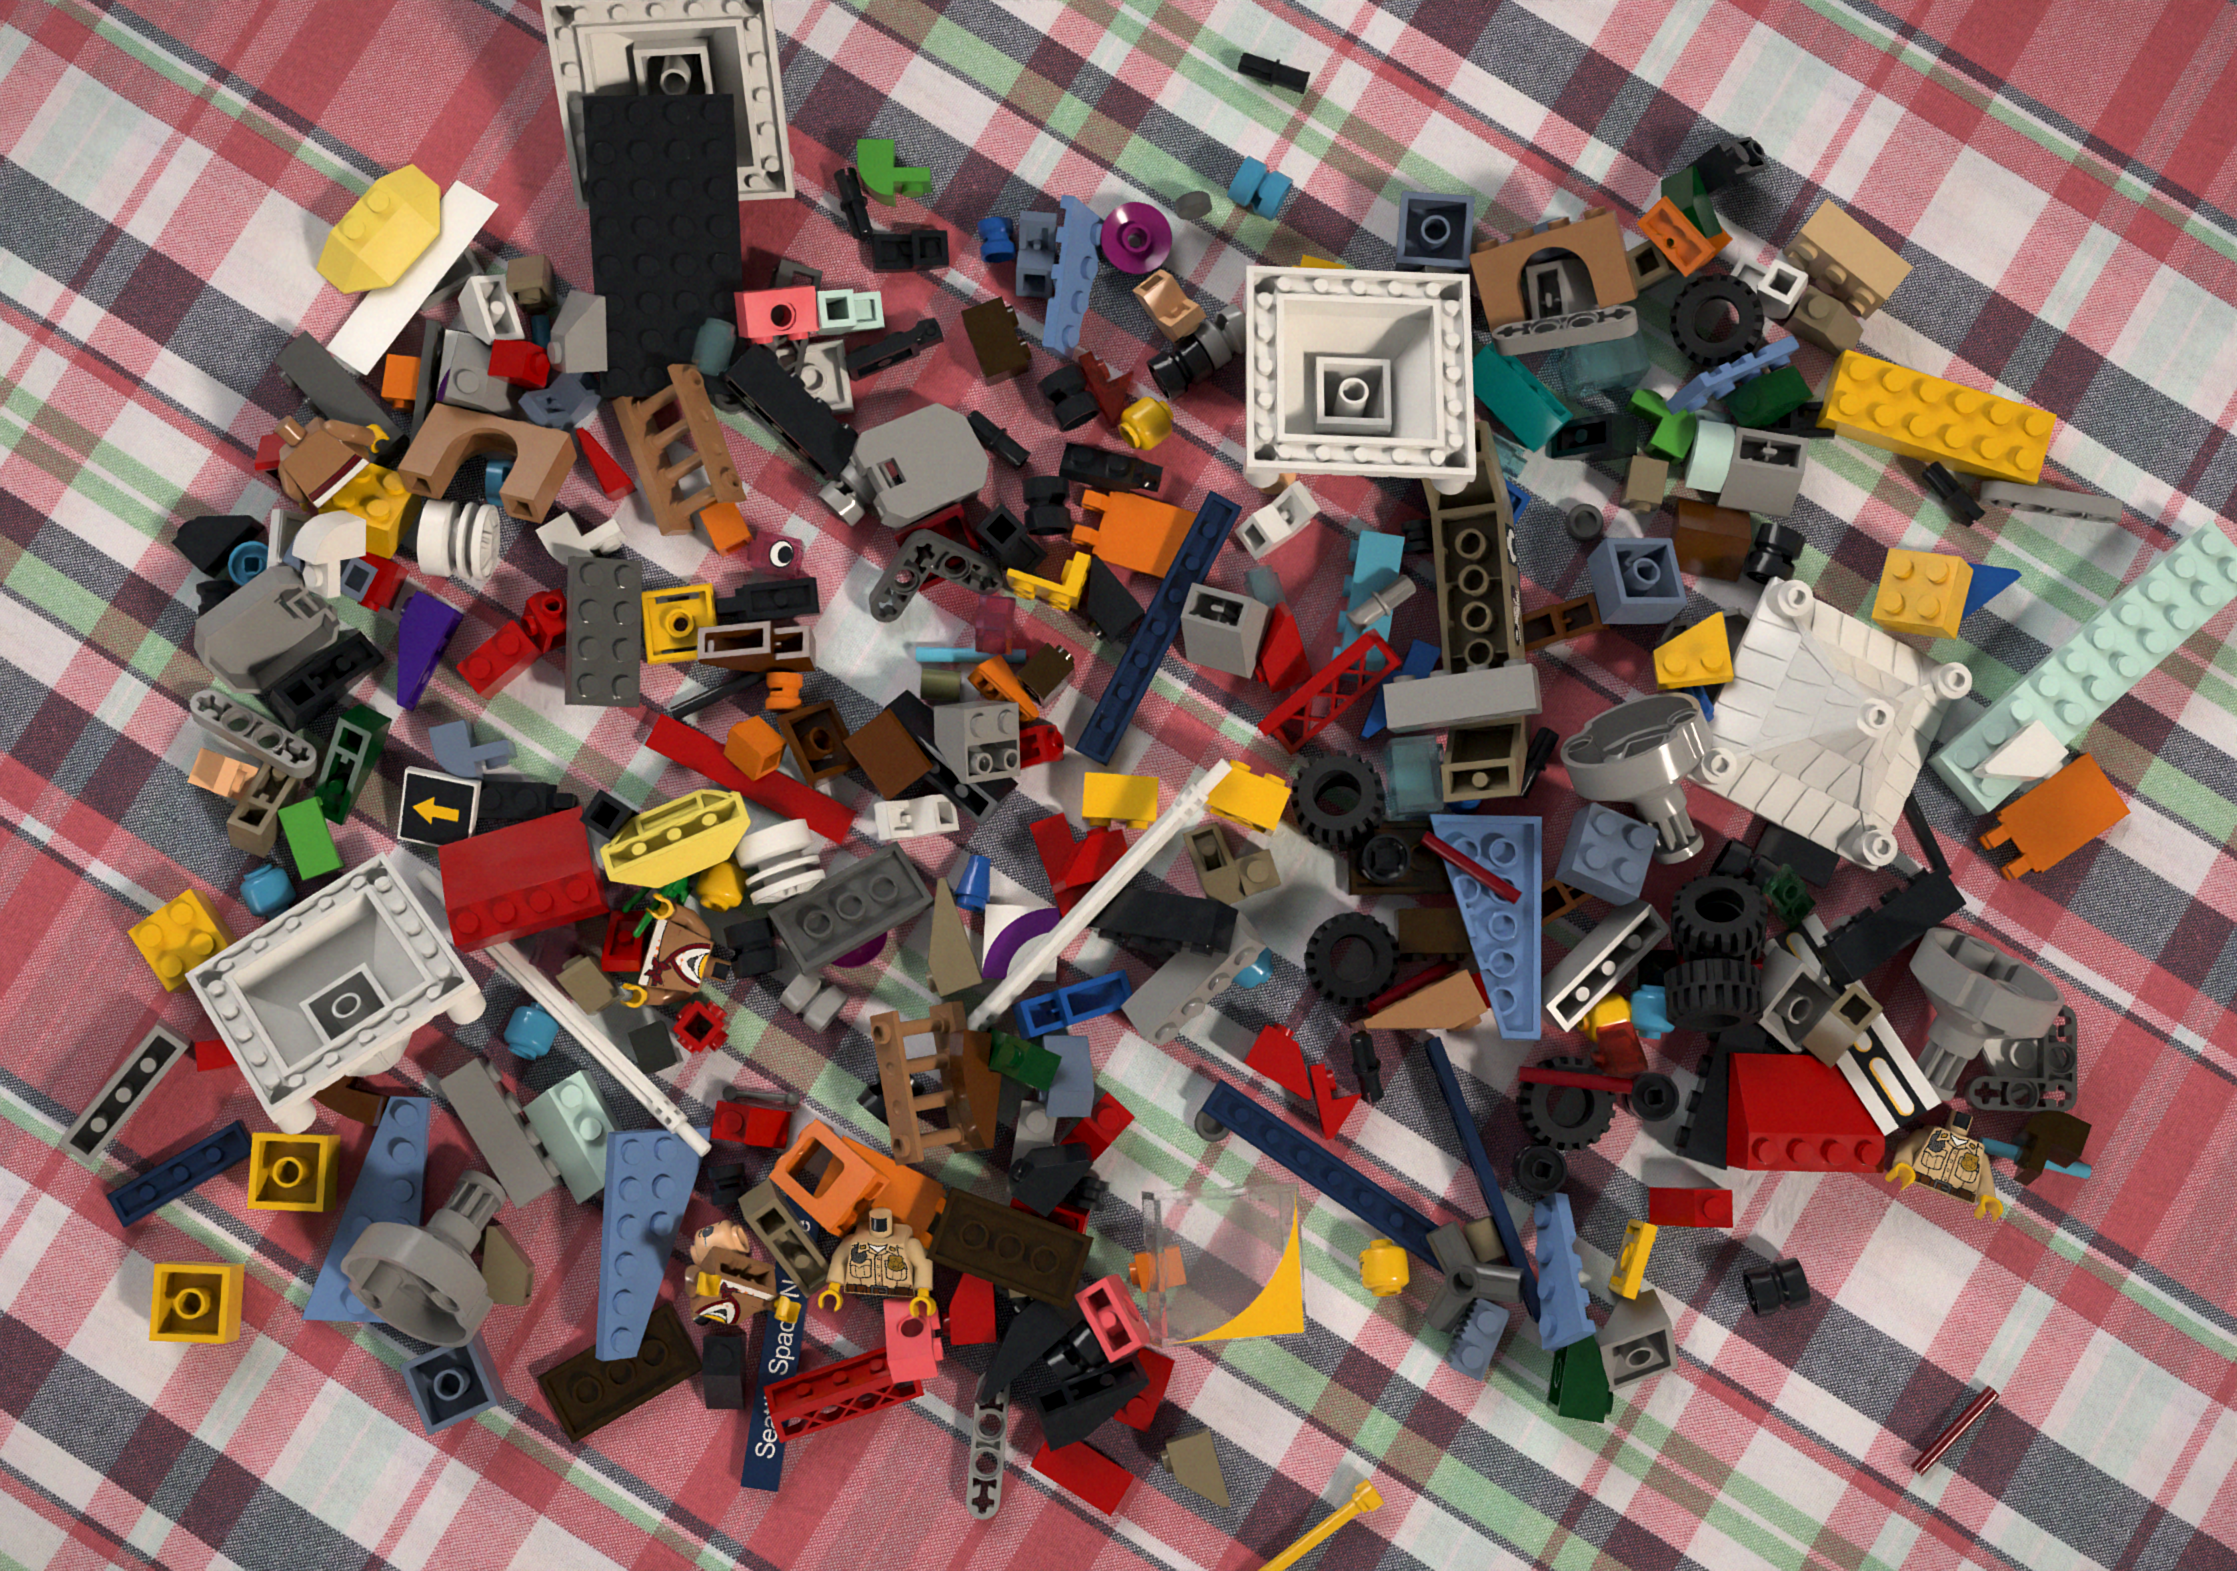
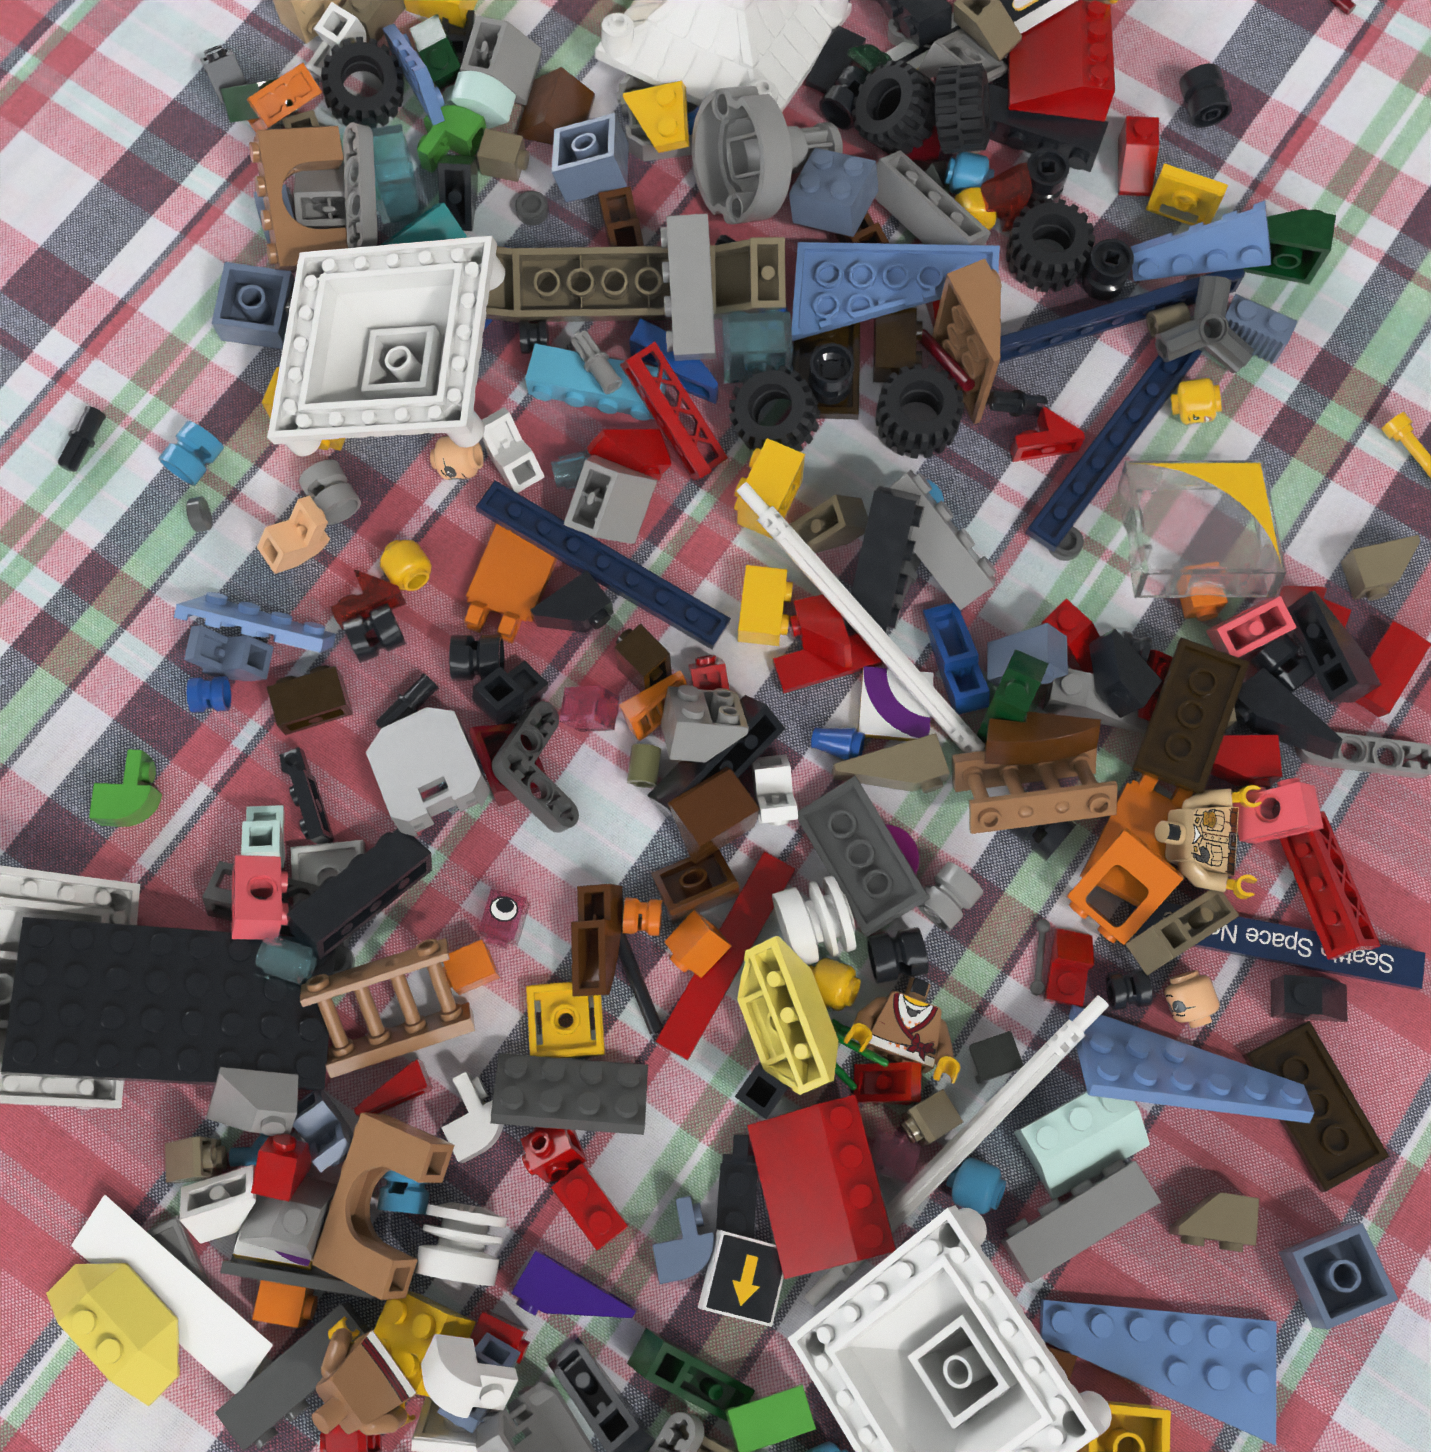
camera: 85 degrees left, 10 degrees down
light grey piece [341,1170,507,1348] -> none
red brick [672,1000,731,1054] -> none
torso [685,1246,801,1326] -> none
black hinge [716,577,821,623] -> none
light grey wheel [817,462,877,527] -> none
black axle [834,167,873,241] -> none
black slope [871,230,949,273] -> none
medium azure bar [916,647,1026,664] -> none
yellow bracket [1006,551,1091,612] -> none
black hinge [1058,443,1163,494] -> none
magenta dish [1101,202,1172,275] -> none
black wheel [1146,335,1214,402] -> none
dark tan brick [1234,849,1281,898] -> none
red slope [1242,1022,1312,1101] -> none
dark red bar [1420,831,1522,905] -> none
dark red bar [1517,1066,1633,1094] -> none
light grey slope [1597,1289,1679,1392] -> none
black wheel [1743,523,1806,586] -> none

